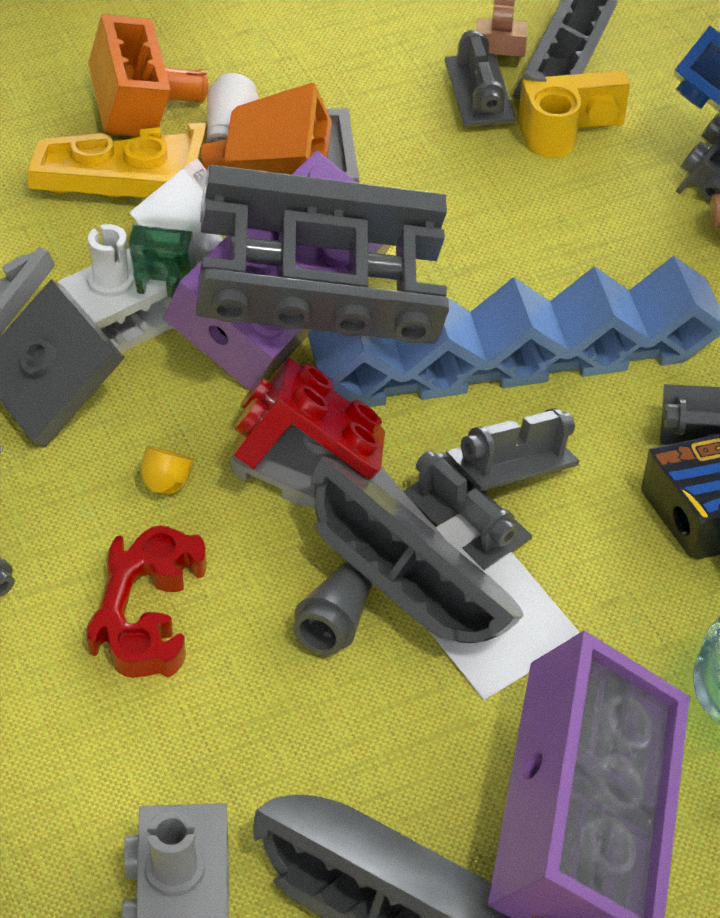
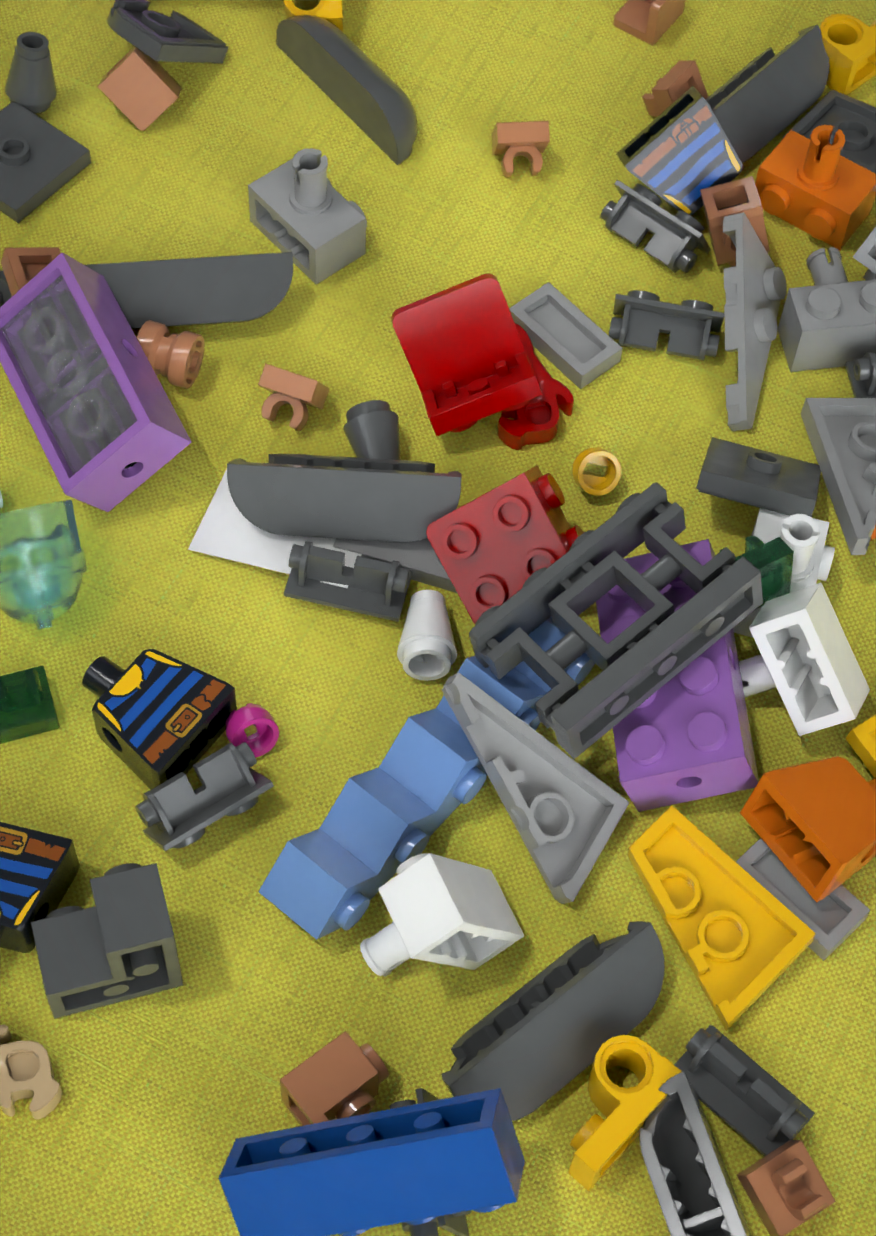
camera: 140 degrees right, 10 degrees up
dark grey hinge [445,408,580,492] -> none
none -> nougat wheel [137,320,205,389]
none -> dark pink hinge [226,703,279,758]
none -> nougat tile [258,363,329,431]
none -> white brick [360,853,524,977]
none -> red bracket [391,273,543,437]
none -> white cone [397,590,457,681]
none -> light grey wing [441,672,630,904]
none -> dark grey brick [442,921,665,1121]
none -> light grey tile [509,282,623,389]
none -> yellow wing [628,806,816,1031]

